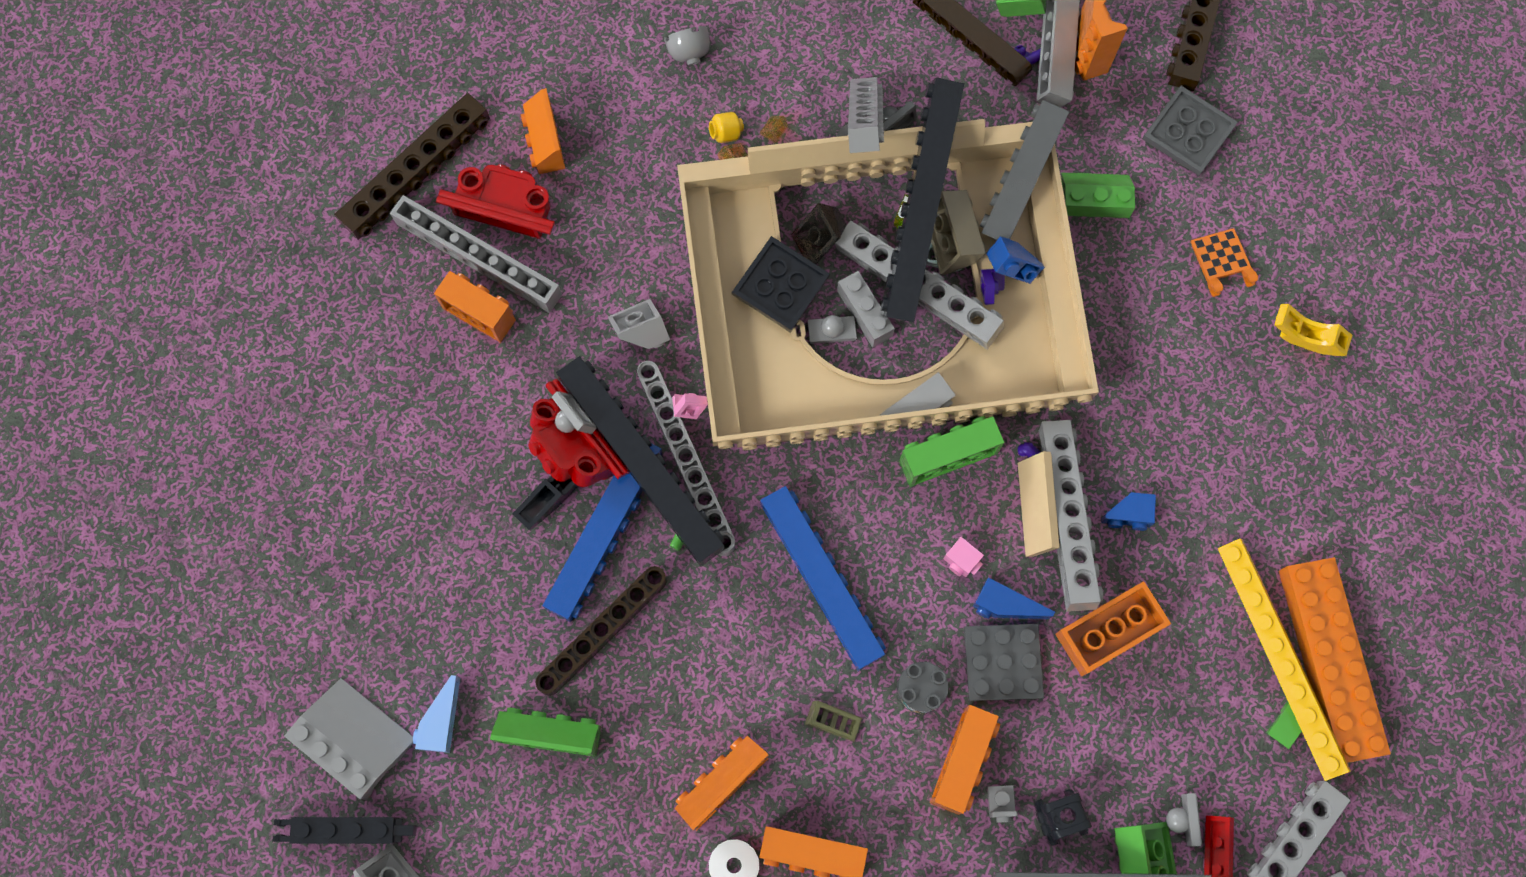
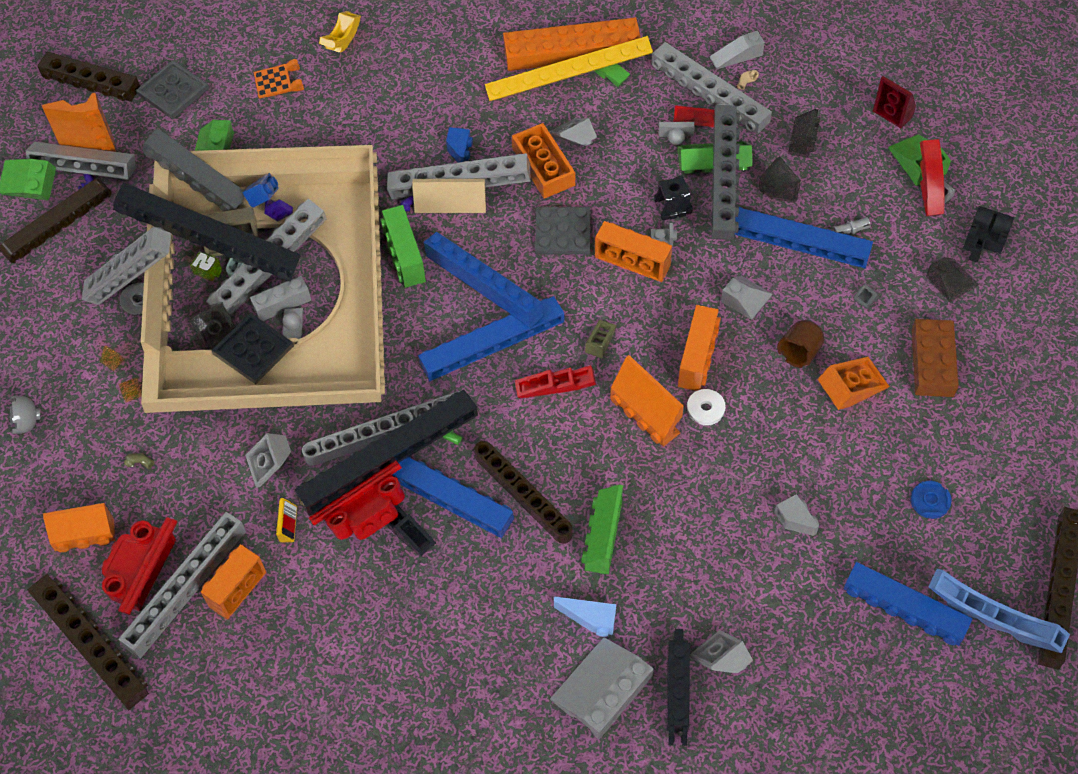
camera: 85 degrees left, 15 degrees down
light grey tile [552,391,597,434] -> none
bright pink bracket [672,393,708,419] -> none
yellow head [709,112,744,143] -> none
light grey slope [879,372,956,416] -> none
dark grey brick [896,662,948,714] -> none
bright pink brick [943,537,984,577] -> none
blue slope [973,577,1055,619] -> none
none -> olive arm [124,453,155,469]
none -> slope [276,498,297,542]
none -> blue brick [424,232,544,328]
none -> red slope [515,365,596,398]
none -> light grey slope [549,118,597,146]

